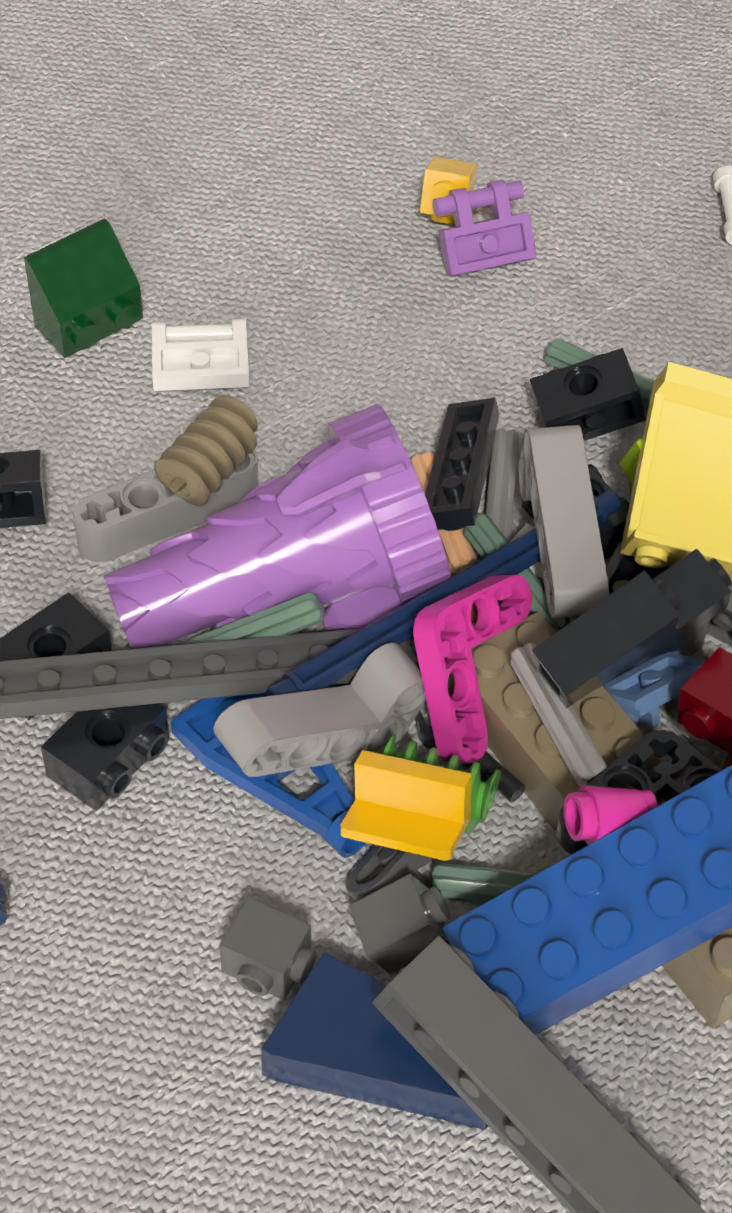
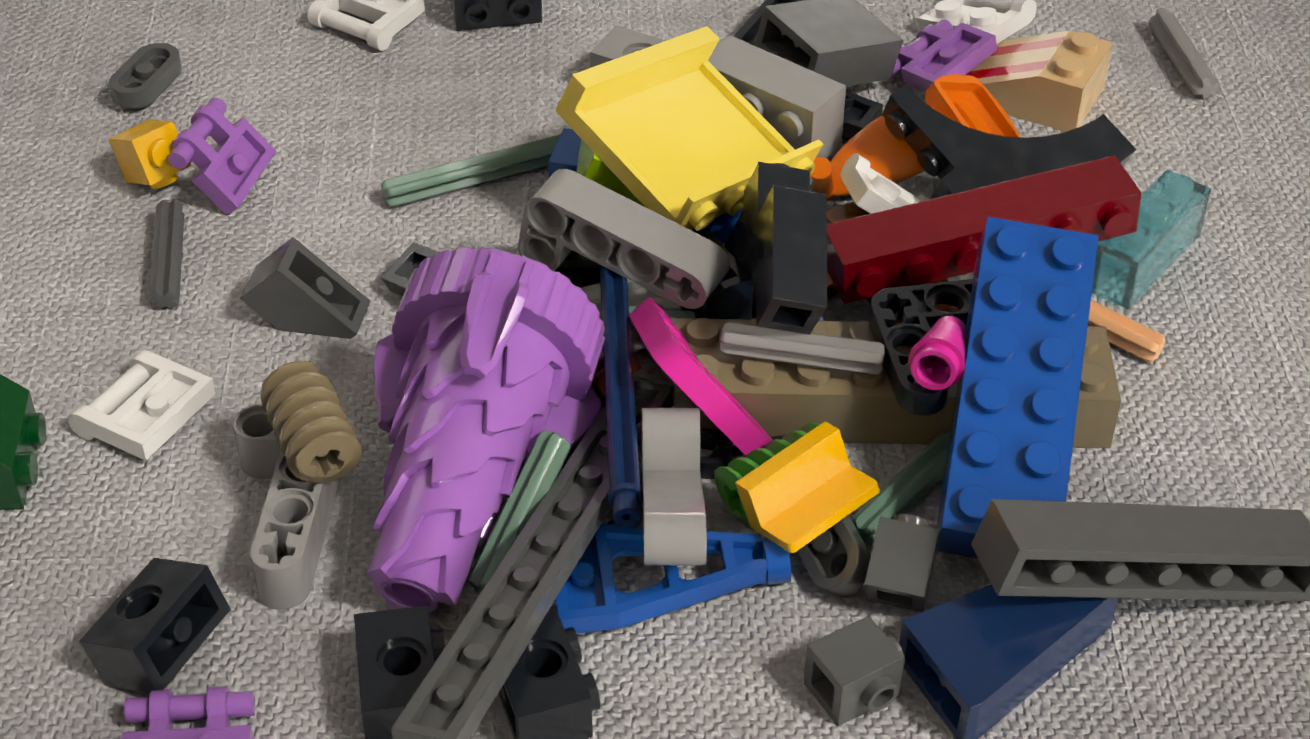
camera: 55 degrees left, 10 degrees down
black brick [530,348,646,441] -> none
none -> dark grey plate [109,43,182,110]
none -> dark grey axle [149,199,185,310]
none -> dark grey slope [240,237,371,339]

